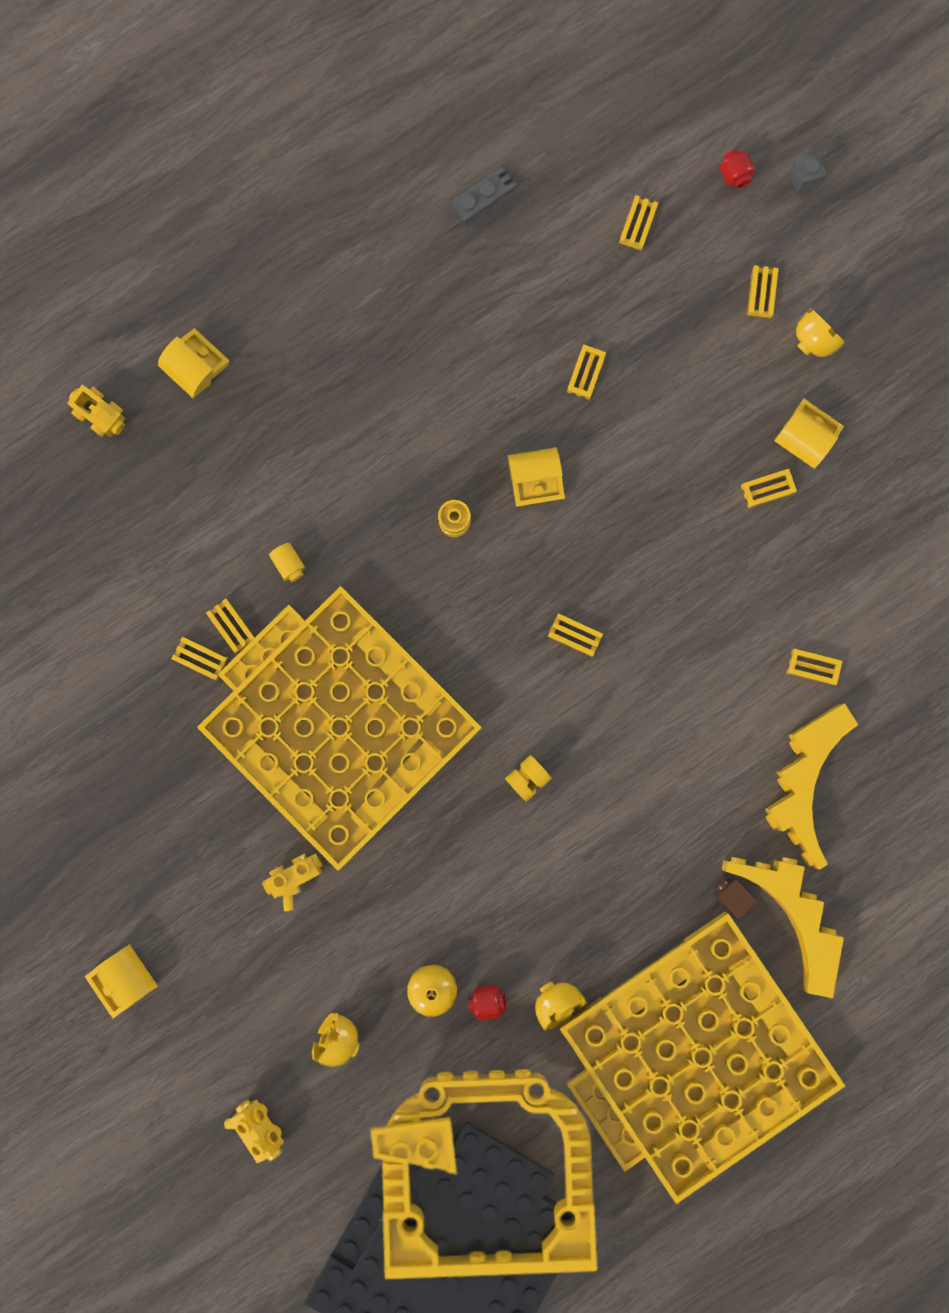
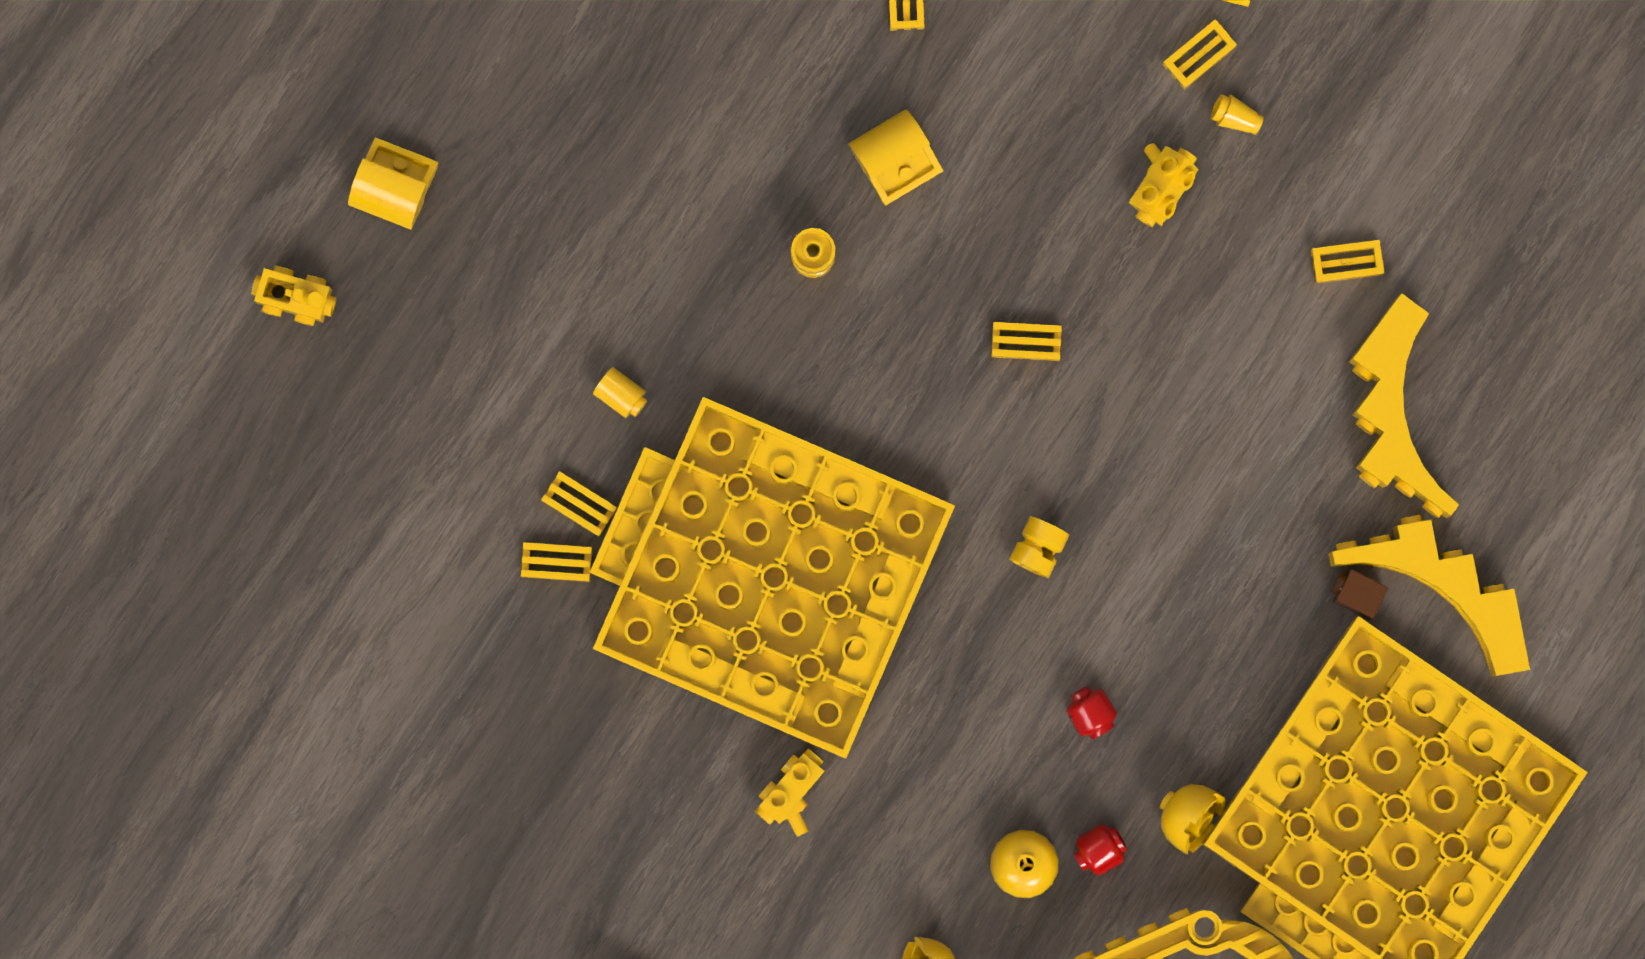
camera: 25 degrees left, 0 degrees up
none -> red head [1066,686,1117,739]
none -> yellow brick [1128,143,1199,227]
none -> yellow cone [1210,94,1264,135]

